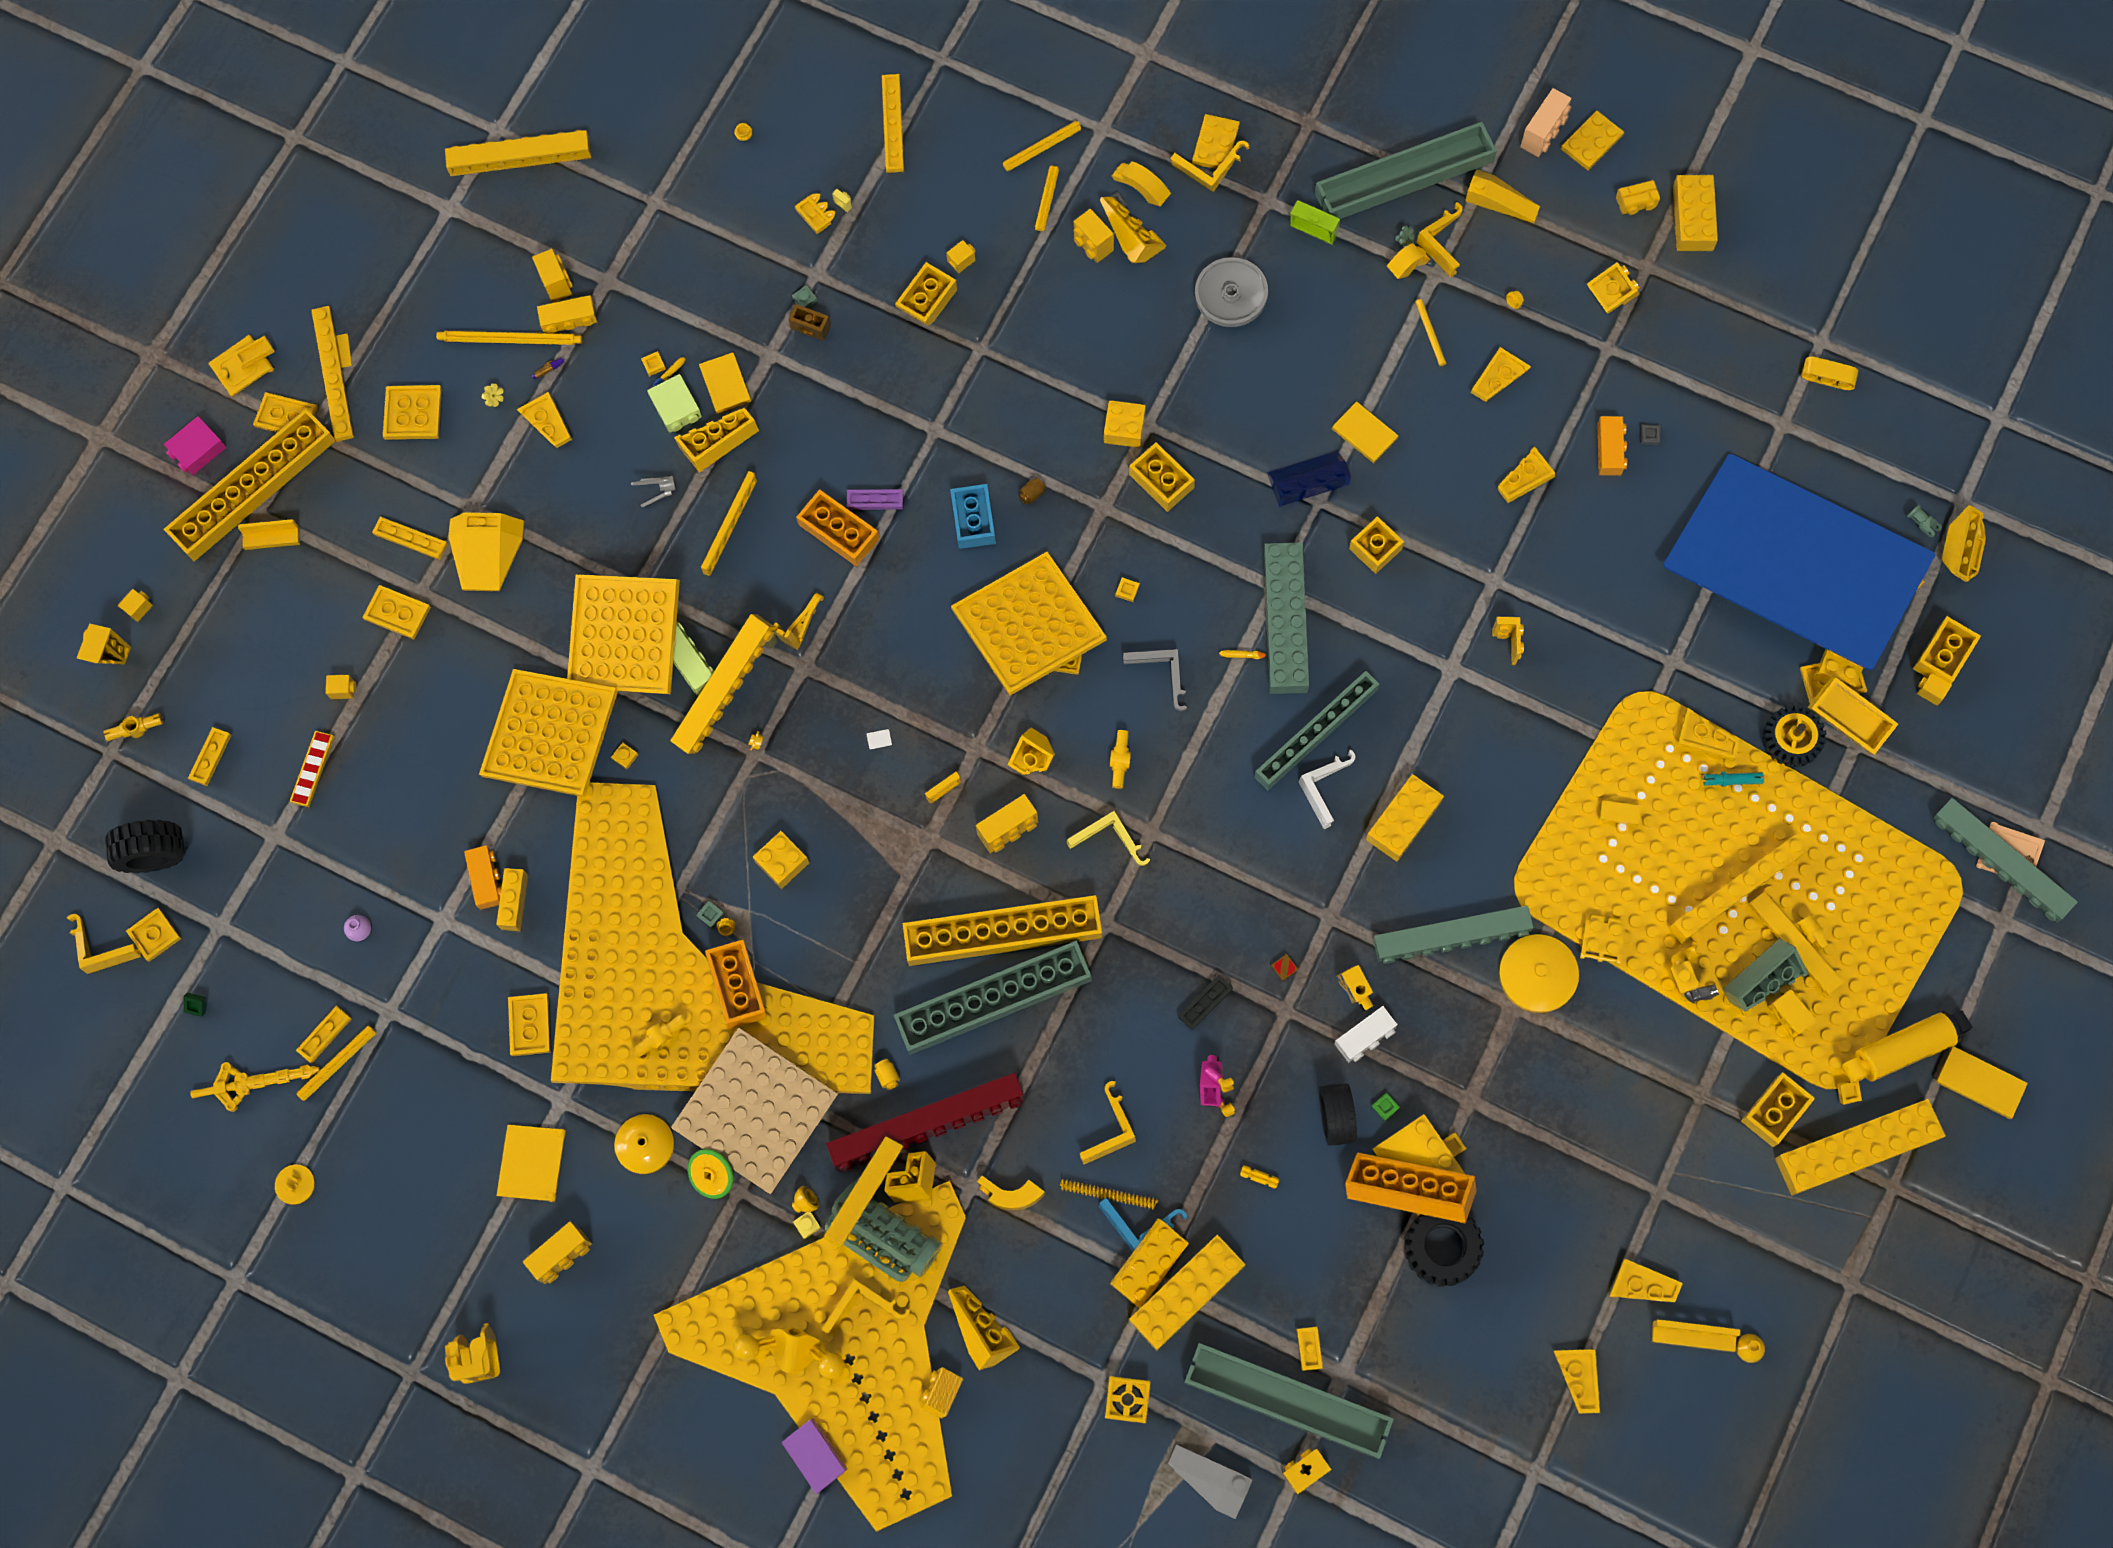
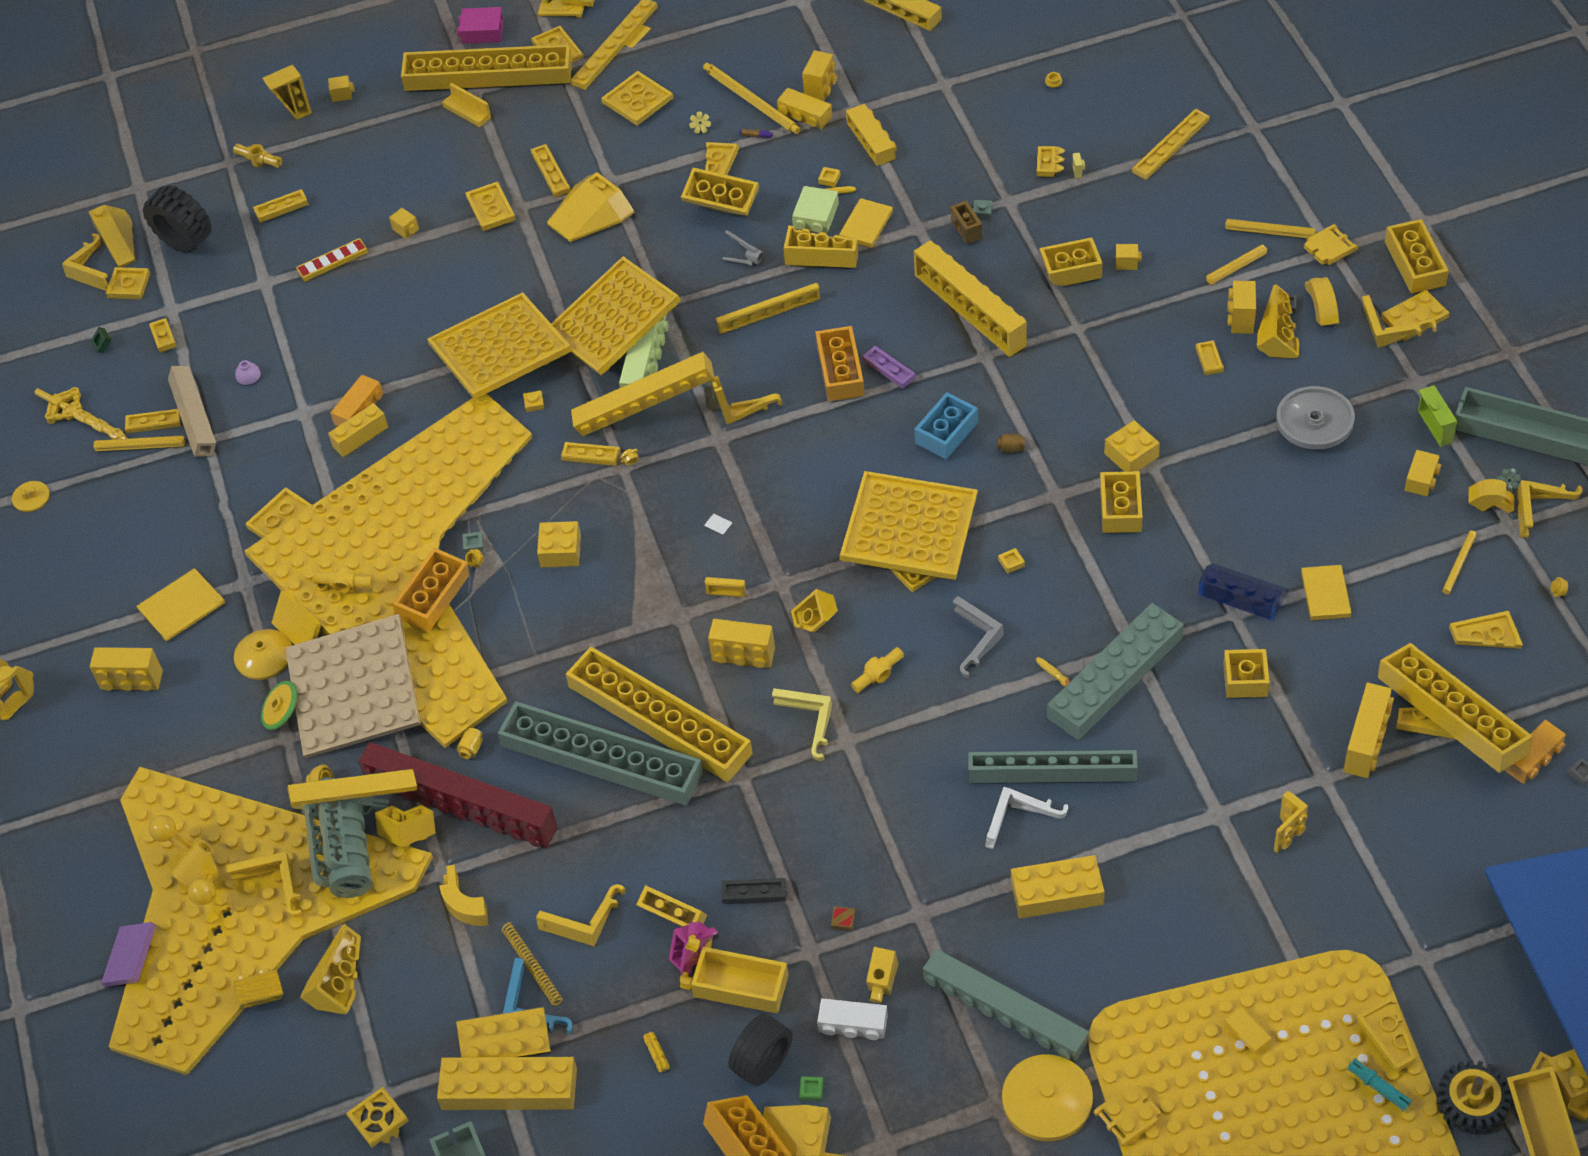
camera: 45 degrees right, 20 degrees down
none -> yellow wedge [89,205,136,267]
none -> yellow plate [149,318,177,353]
none -> tan brick [168,366,216,457]
none -> yellow tile [271,590,322,645]
none -> yellow tile [561,442,620,466]
none -> yellow brick [636,885,707,927]
none -> yellow windscreen [681,167,759,216]
none -> yellow piece [691,947,789,1014]
none -> yellow brick [846,104,897,166]
none -> yellow brick [914,240,1027,357]
none -> yellow tile [1195,340,1224,376]
none -> yellow plate [1304,224,1359,265]
none -> yellow brick [1343,682,1394,778]
none -> yellow brick [1378,643,1533,773]
none -> yellow brick [1385,219,1449,294]
none -> yellow brick [1404,450,1441,496]

